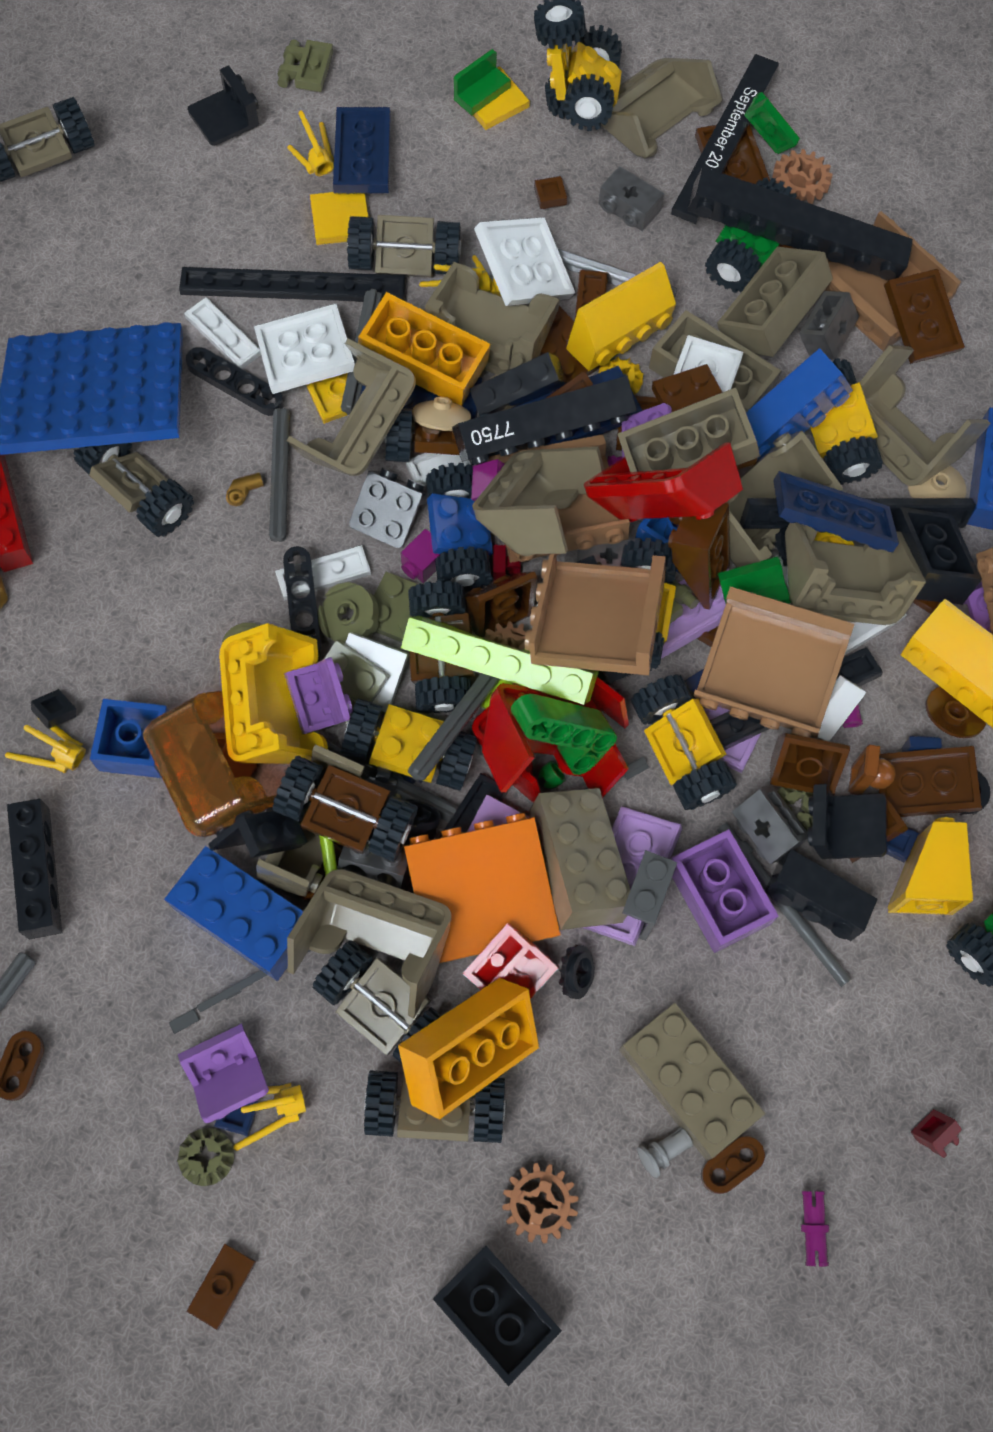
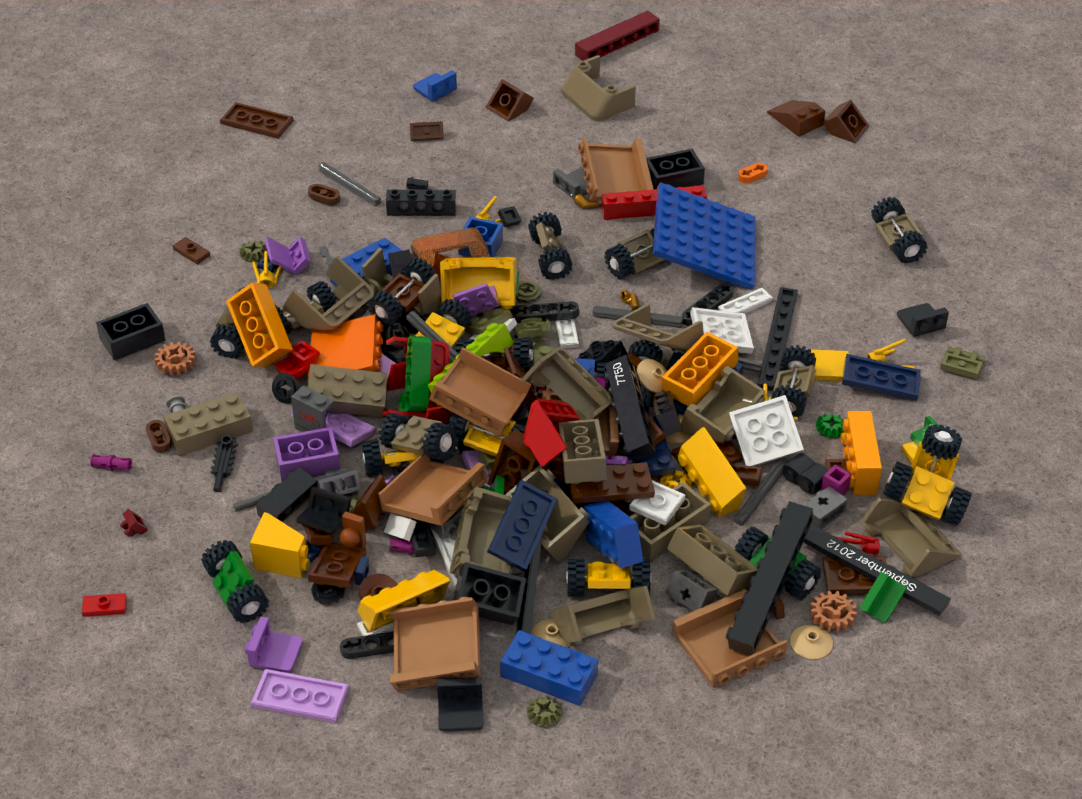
camera: 105 degrees right, 25 degrees down
reddish brown plate [884,269,965,364] -> none
none -> black piece [211,435,238,492]
none -> plate [378,413,459,461]
none -> black plate [528,212,573,280]
none -> black brick [783,453,829,495]
none -> tan dish [790,625,833,660]
none -> green gear [816,413,844,438]
none -> magenta brick [821,465,852,496]
none -> red plant [837,531,880,556]
none -> light orange brick [841,411,882,495]

